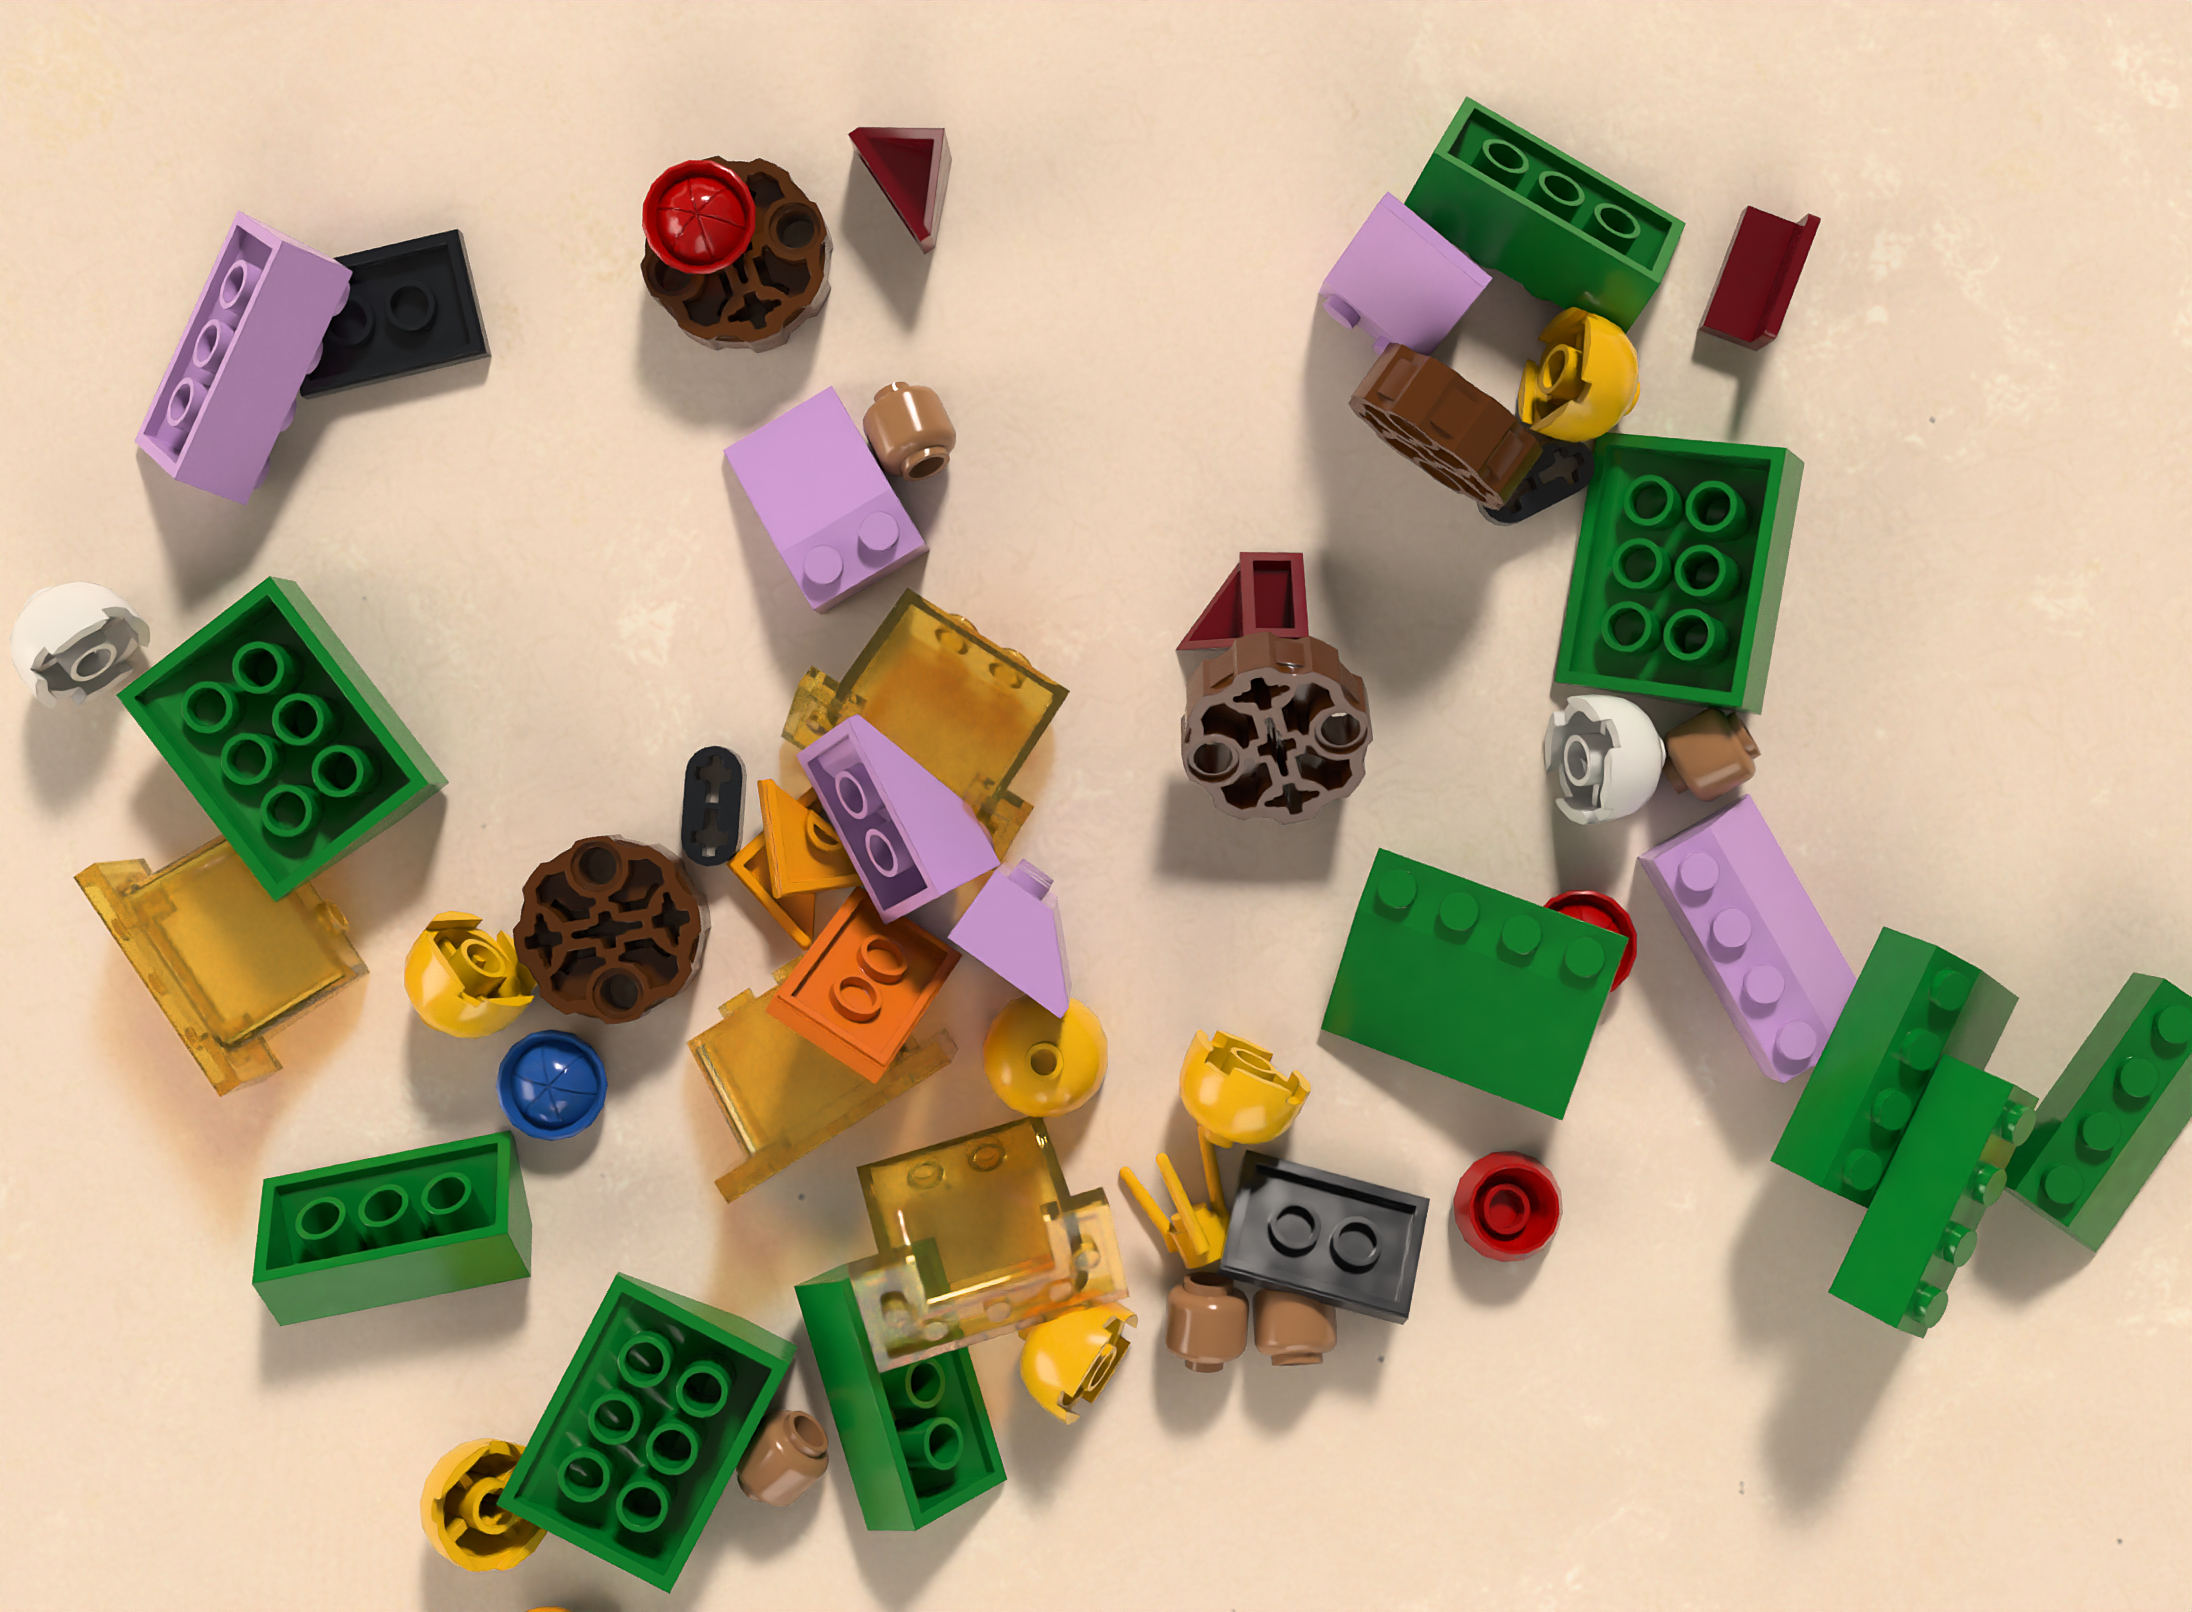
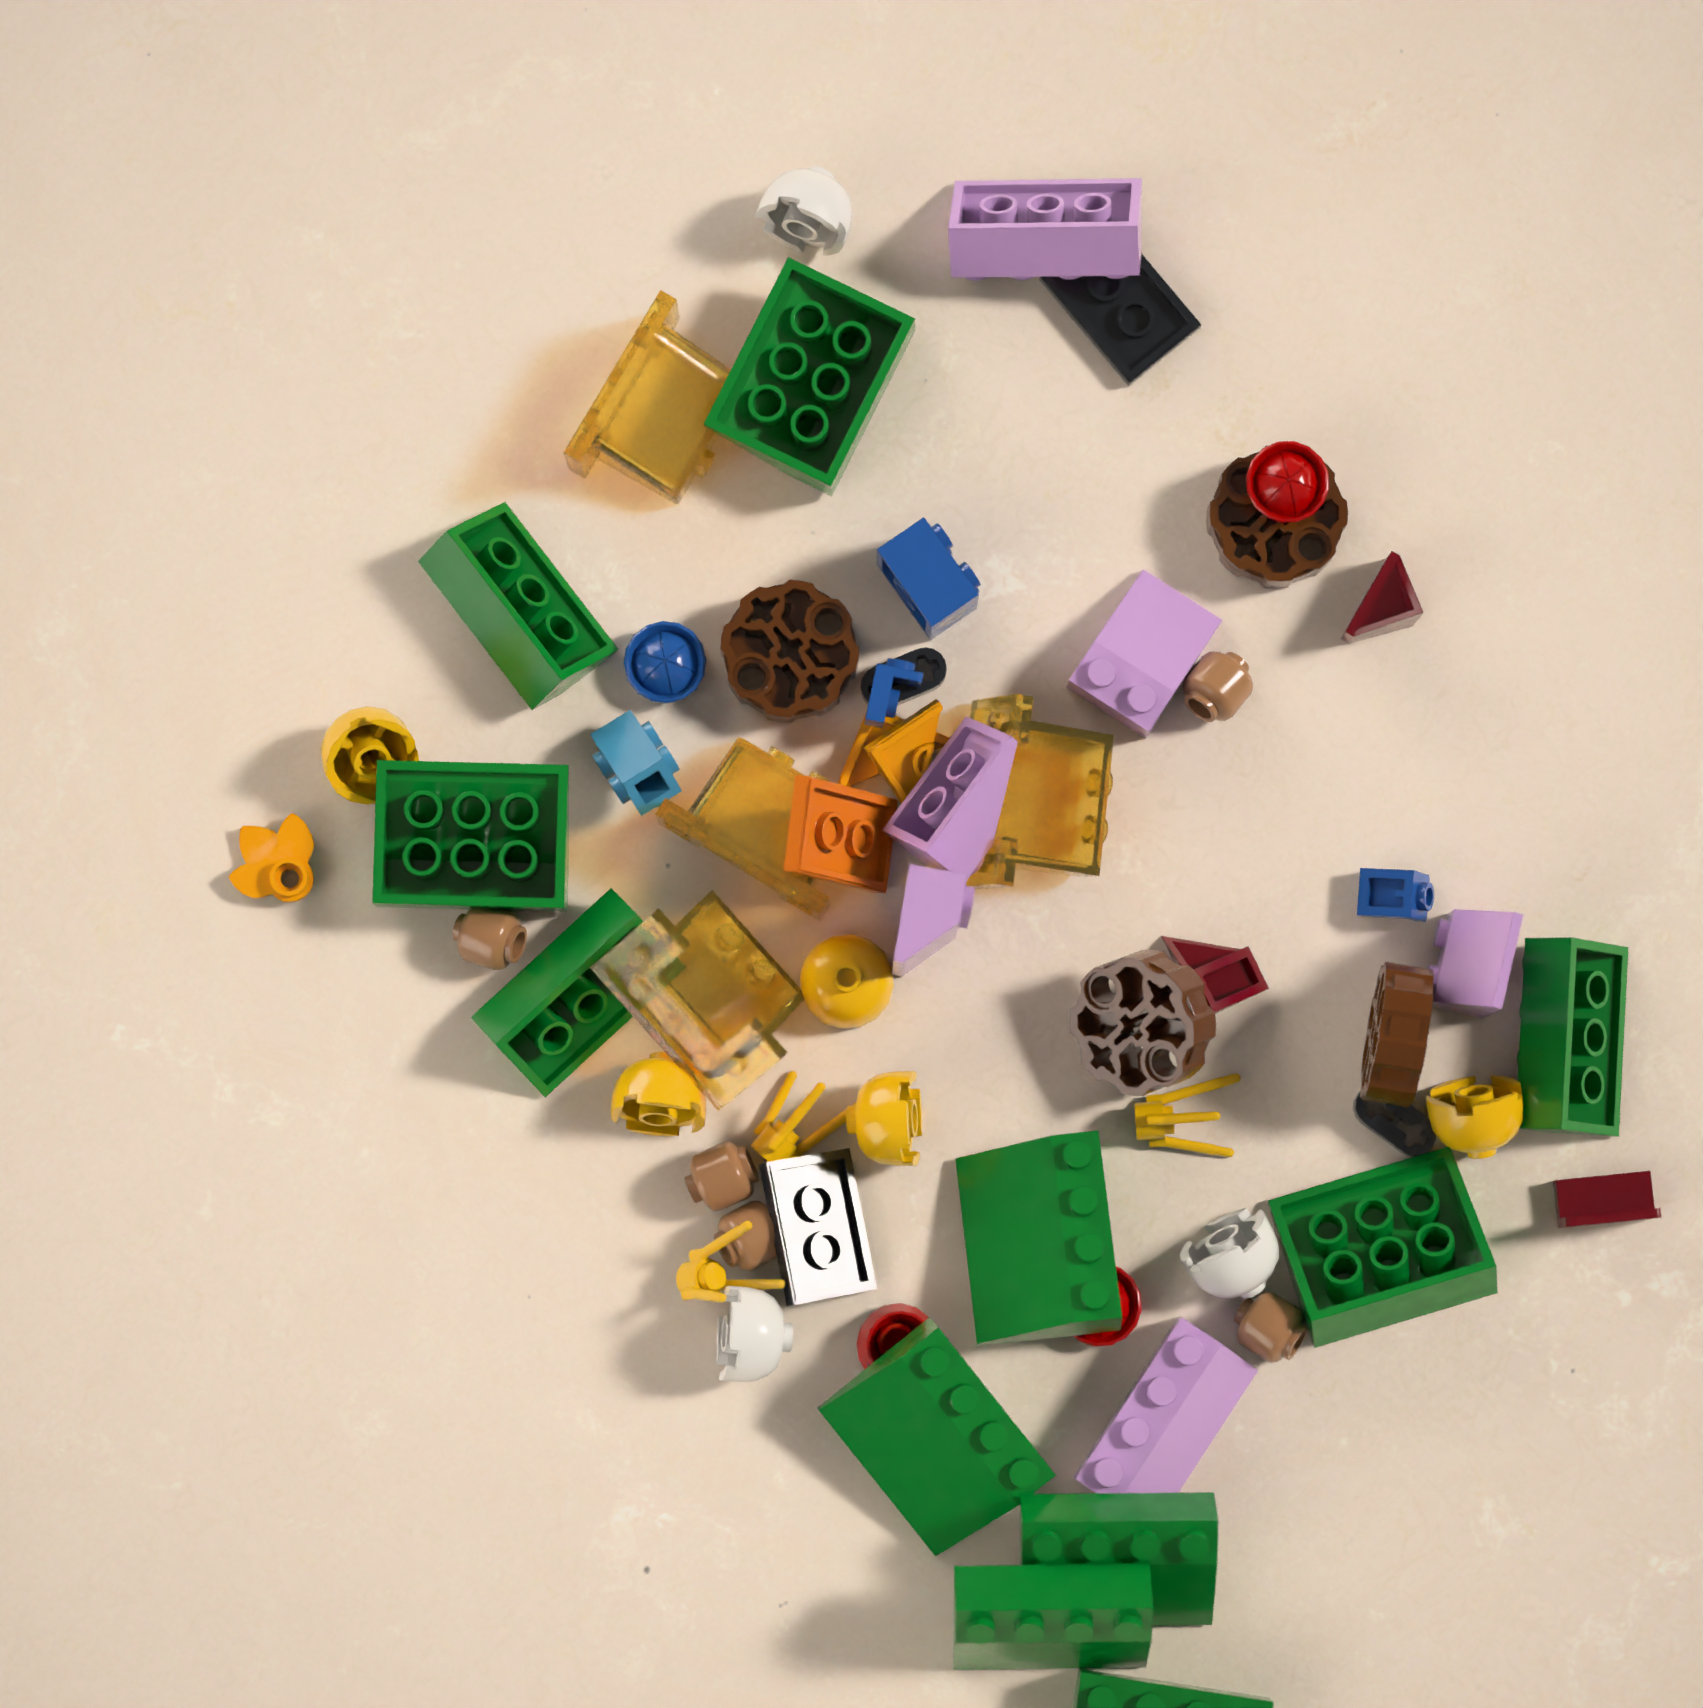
camera: 60 degrees right, 5 degrees down
yellow cylinder [404,911,538,1039] -> none
none -> dark azure brick [590,710,682,816]
none -> yellow plant [676,1221,785,1303]
none -> white cylinder [717,1286,793,1382]
none -> green slope [817,1317,1056,1556]
none -> blue bracket [864,658,924,728]
none -> blue brick [876,517,981,641]
none -> yellow plant [1134,1073,1241,1157]
none -> blue bracket [1357,868,1434,922]

